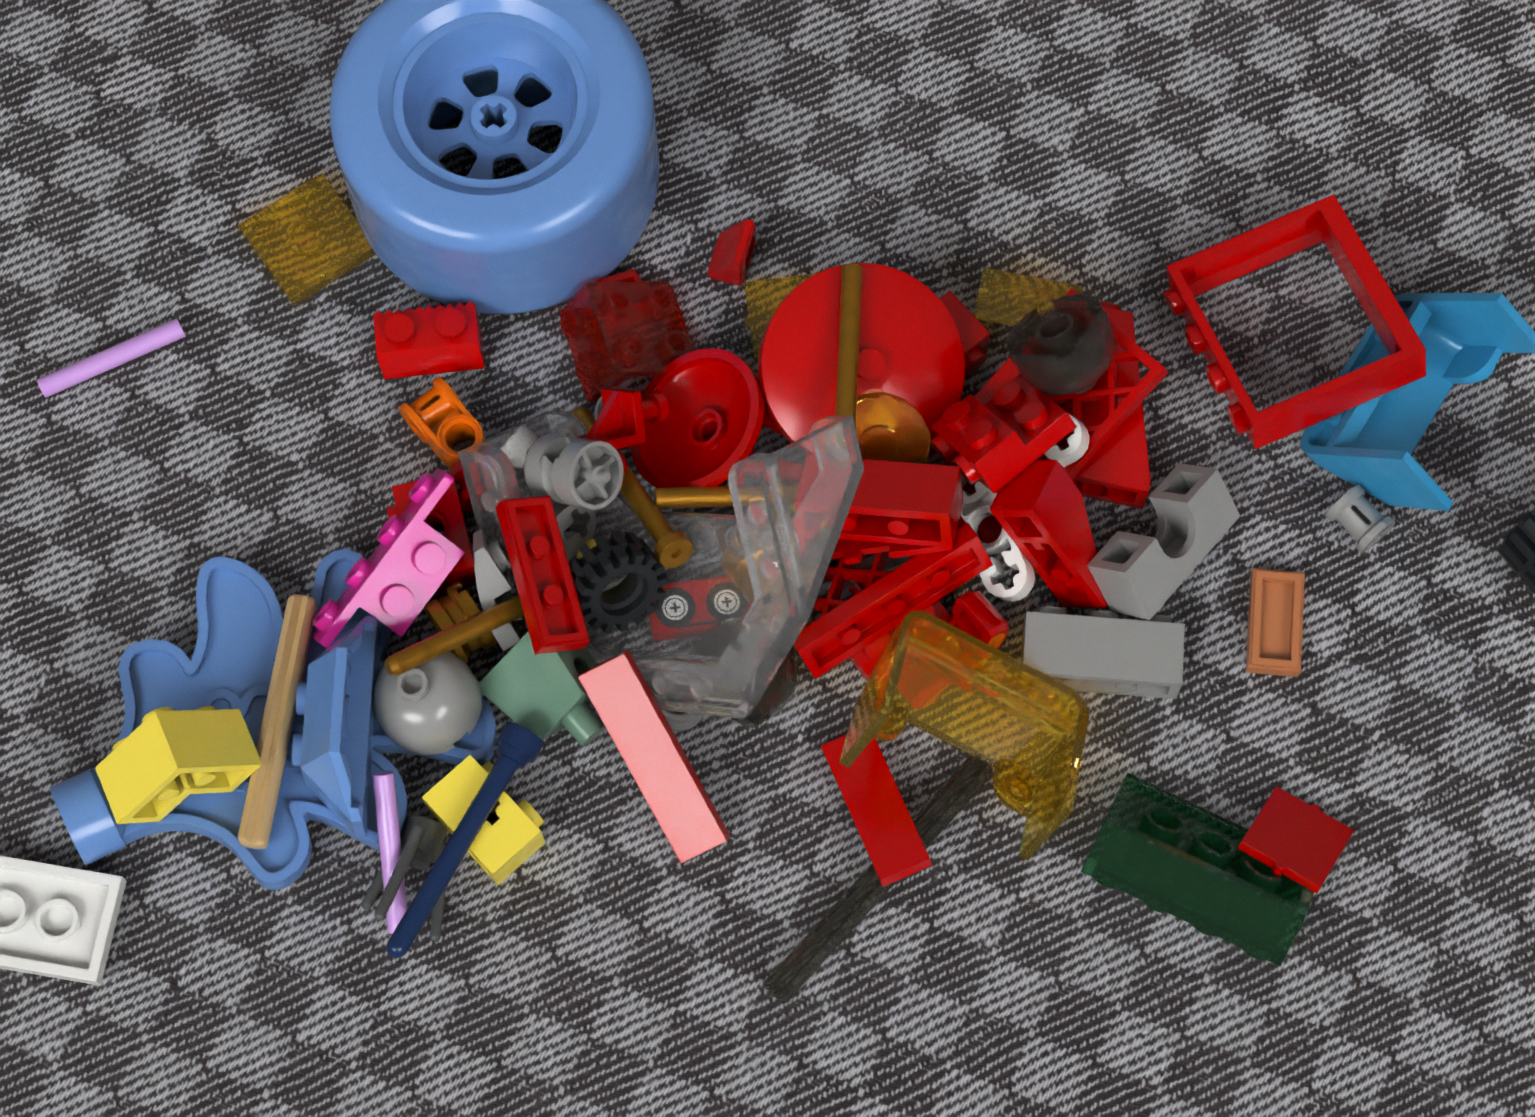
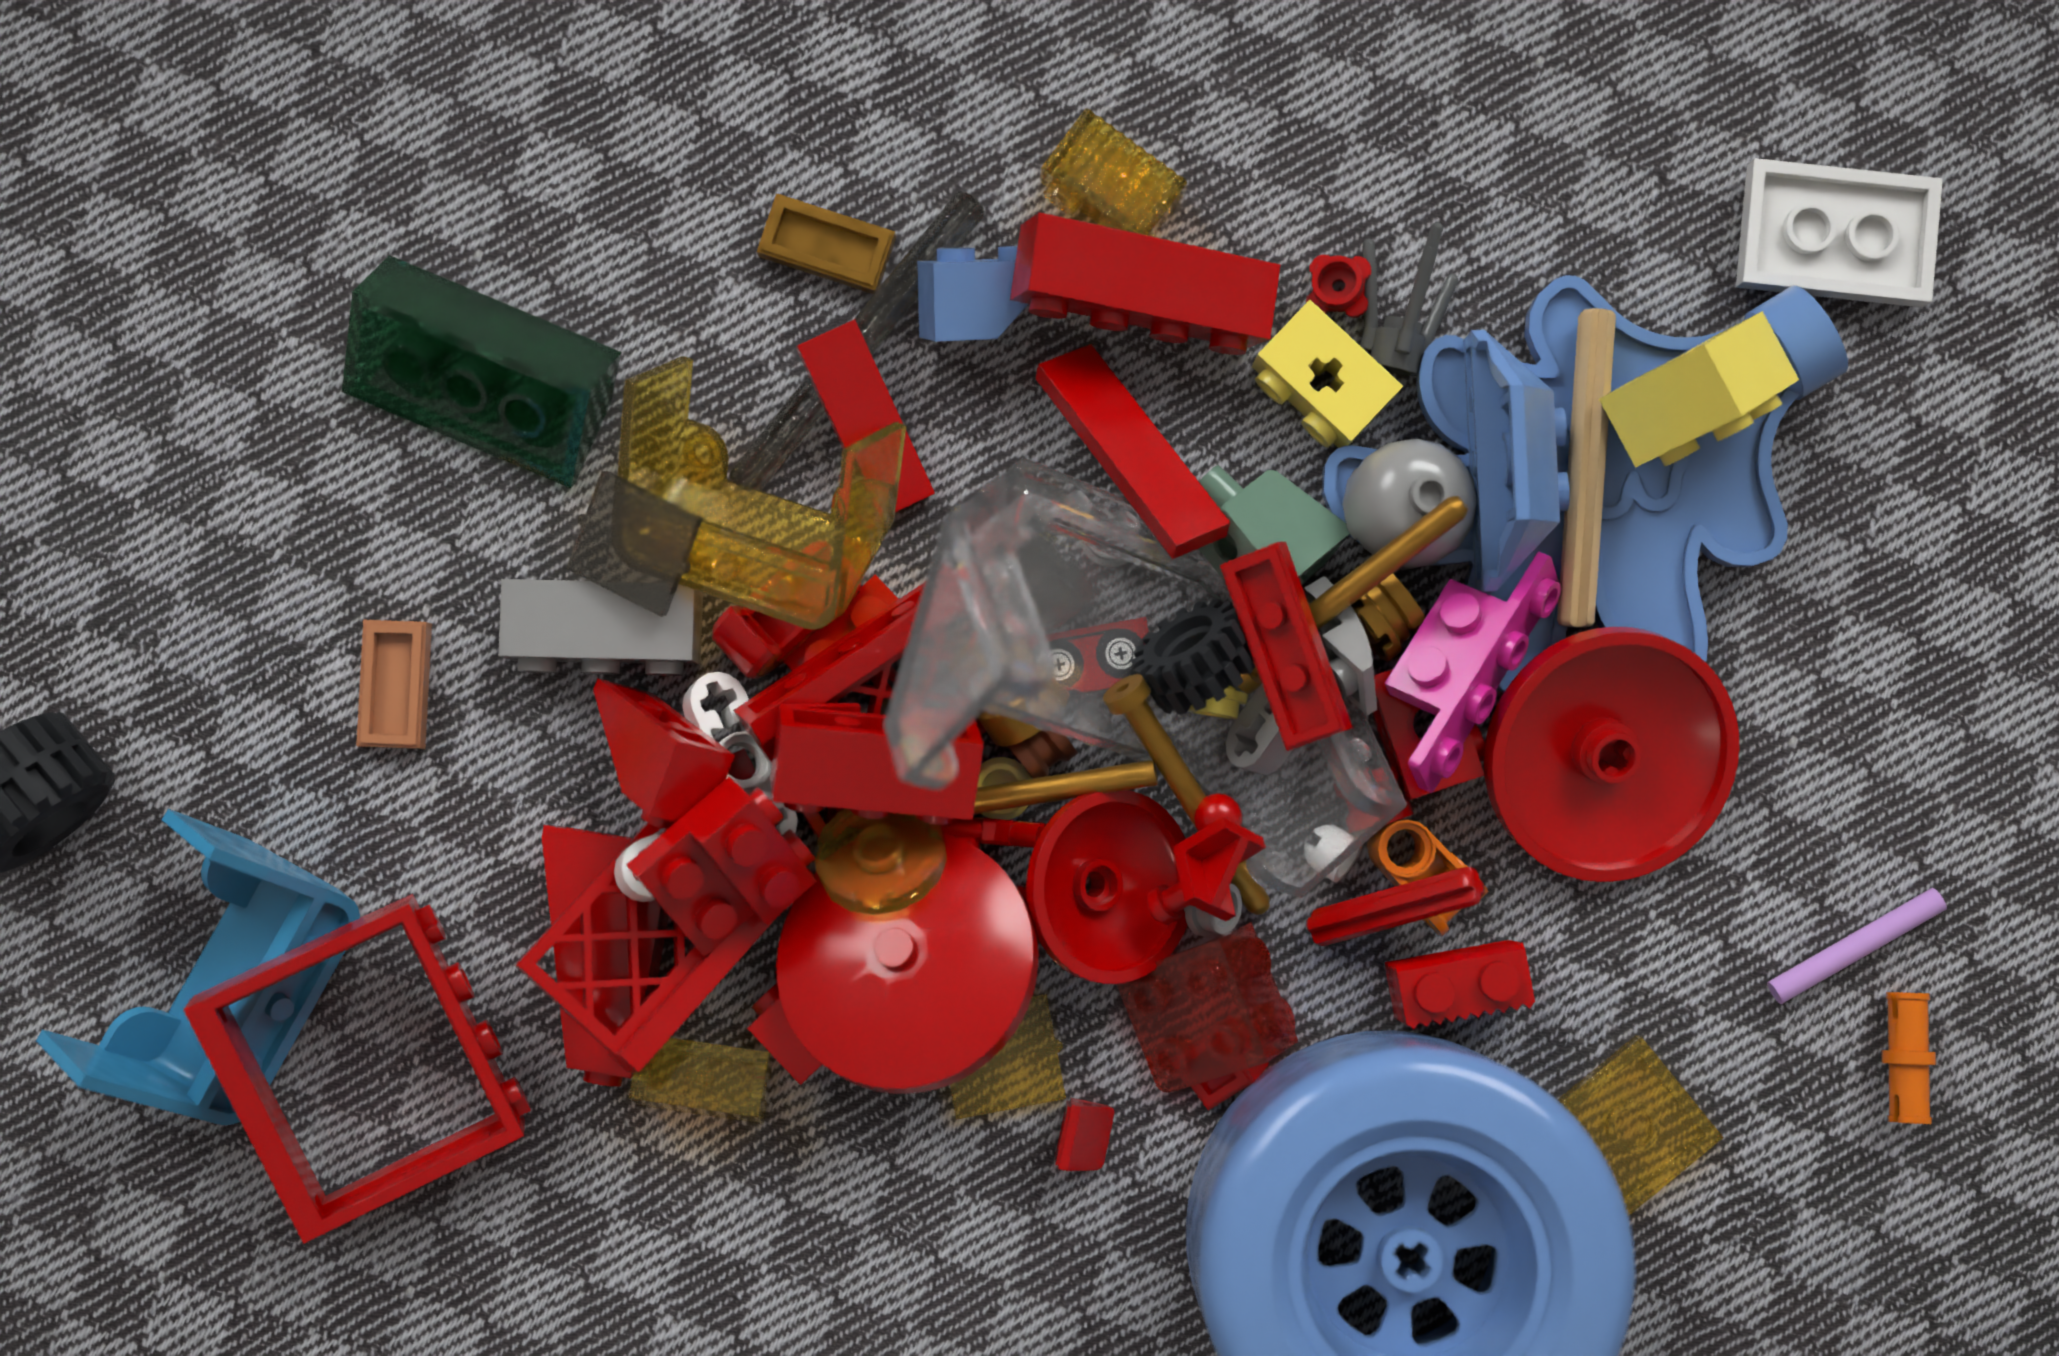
camera: 175 degrees right, 15 degrees up
lavender bar [372,771,407,934] -> none
dark blue piece [386,722,544,958] -> none
light grey wheel [524,433,624,510] -> none
pearl gold bar [833,263,863,467] -> none
clear smoke cylinder [1006,294,1115,395] -> none
light grey arch [1087,463,1240,620] -> none
red piece [1238,786,1354,894] -> none
light grey bush [1325,484,1396,553] -> none
none -> clear smoke piece [566,471,703,617]
none -> pearl gold tile [756,193,896,295]
none -> medium blue slope [917,246,1028,342]
none -> red brick [1010,212,1281,355]
none -> clear yellow brick [1040,108,1188,237]
none -> red plate [1306,254,1372,318]
none -> red axle [1306,866,1485,946]
none -> red dish [1484,627,1739,882]
none -> orange pin [1882,992,1936,1124]

